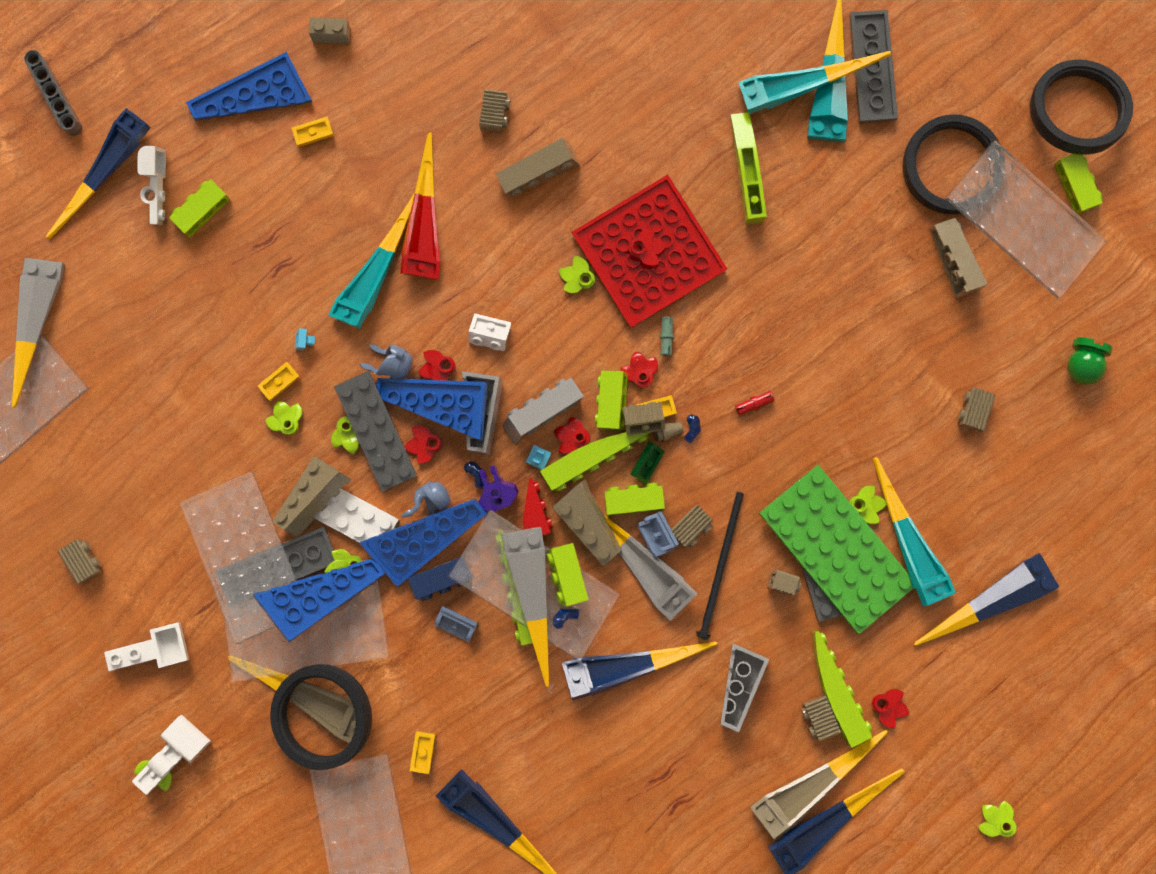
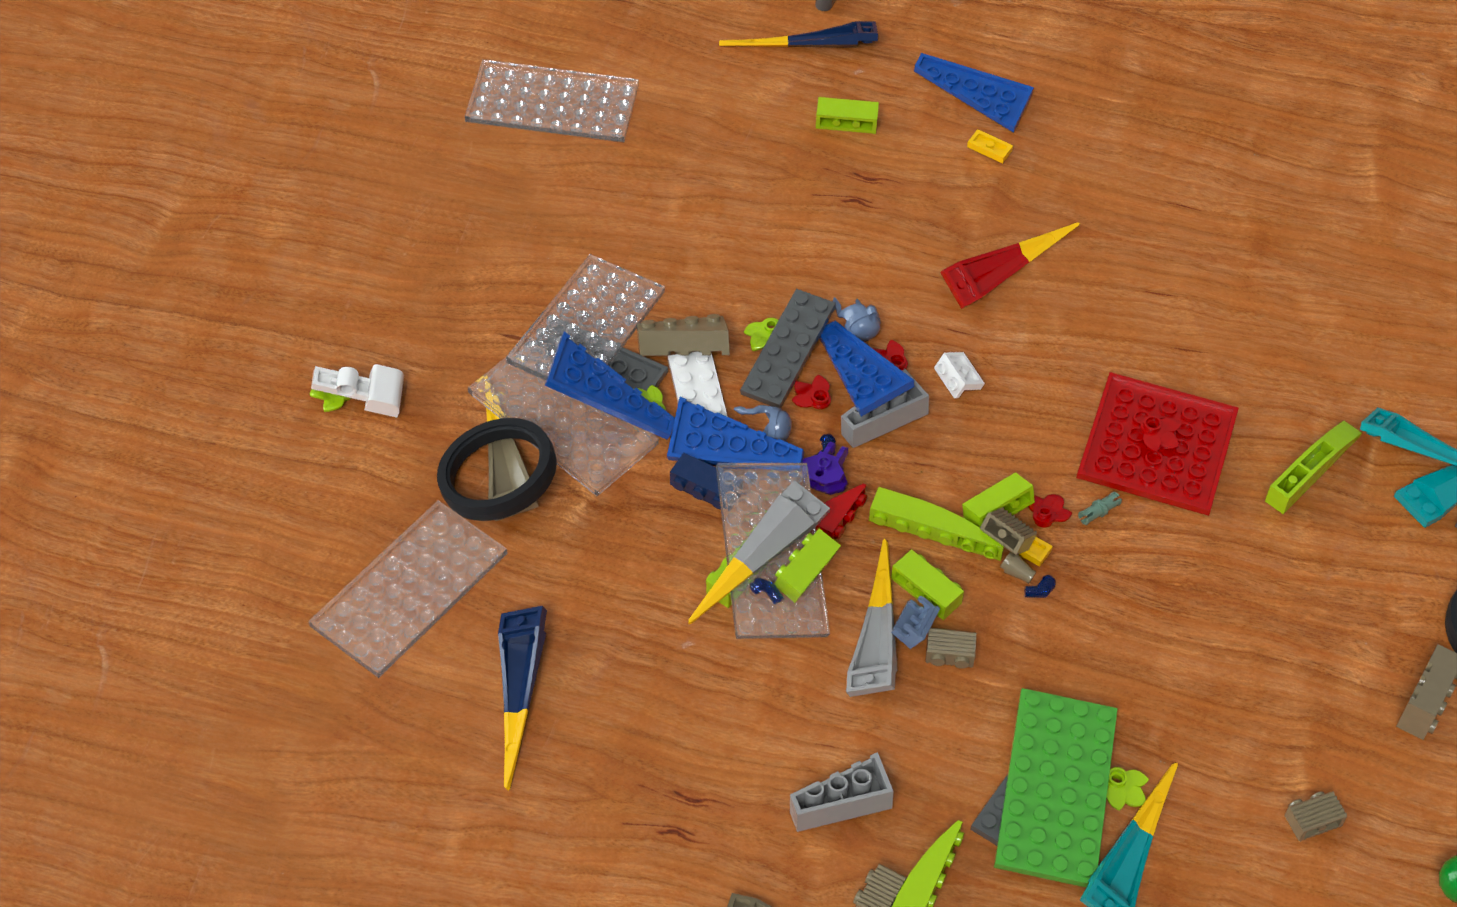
camera: 50 degrees right, 30 degrees down
light grey plate [12,258,65,408] -> none
dark tan brick [57,539,102,584] -> none
white plate [104,622,189,671] -> none
white plate [138,146,166,225] -> none
yellow plate [258,362,300,401] -> none
lime plate [266,401,303,435] -> none
medium azure tile [294,328,315,351] -> none
dark tan brick [309,17,351,44] -> none
teal plate [328,193,415,329] -> none
yellow plate [410,731,436,774] -> none
sand blue hinge [434,606,478,642] -> none
dark tan brick [479,89,511,133] -> none
dark tan wedge [496,138,580,197] -> none
light grey wedge [502,378,584,445] -> none
medium azure tile [526,445,551,470] -> none
dark tan wedge [552,480,622,566] -> none
red plate [554,417,591,454] -> none
lime plate [559,256,595,293] -> none
dark blue plate [562,641,718,701] -> none
dark green plate [630,441,665,484] -> none
black bar [696,492,744,641] -> none
red pin [735,391,775,416] -> none
dark tan brick [767,570,801,595] -> none

